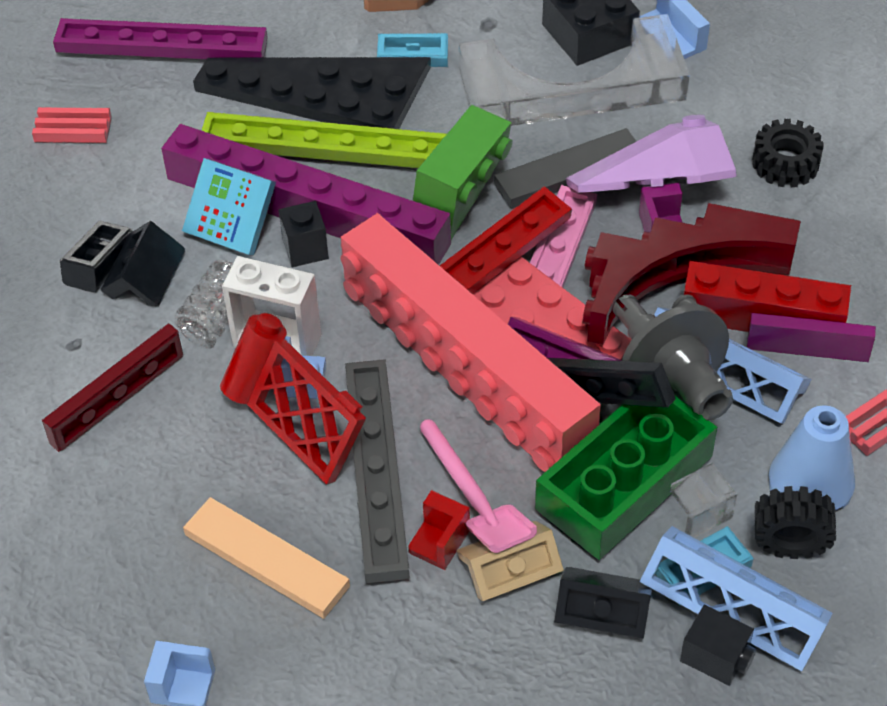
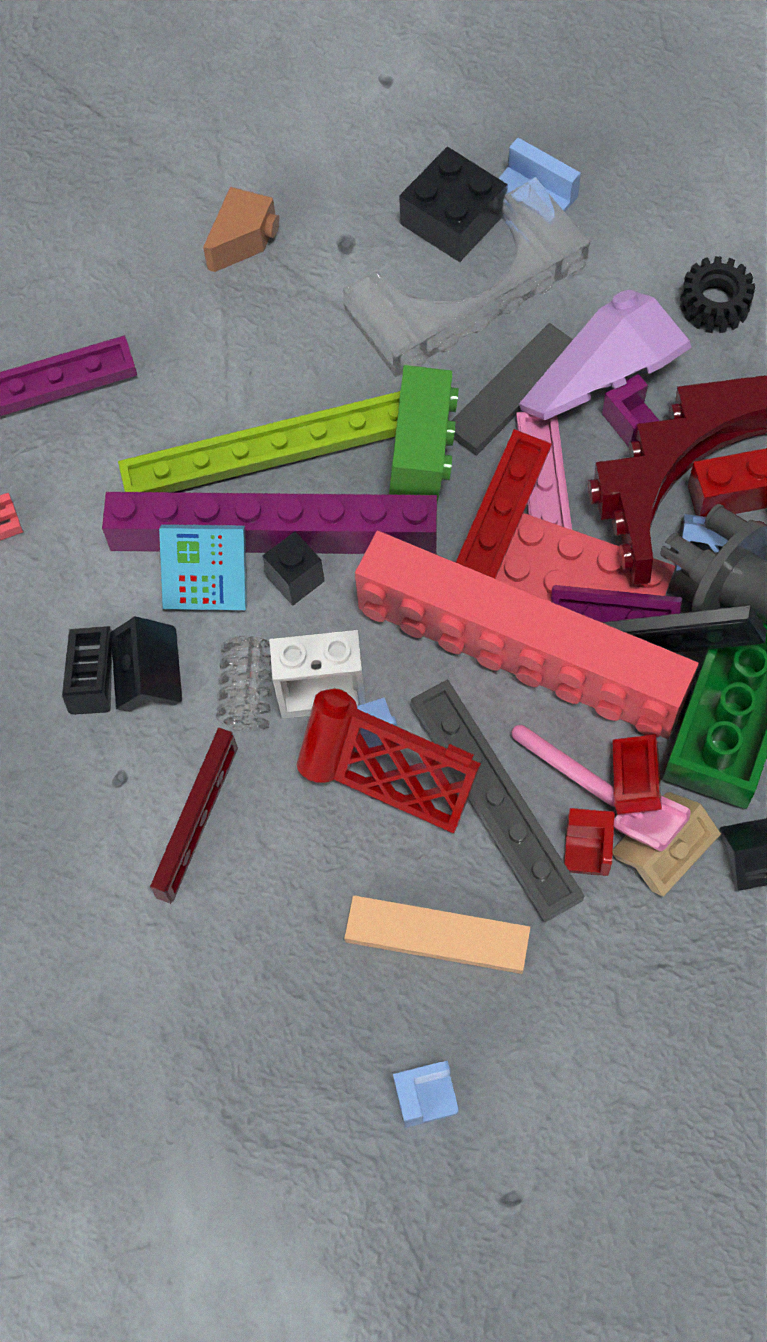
camera: 20 degrees left, 15 degrees up
black wing [193,57,431,129] -> none
medium azure tile [377,33,448,67] -> none
none -> red tile [613,734,662,815]

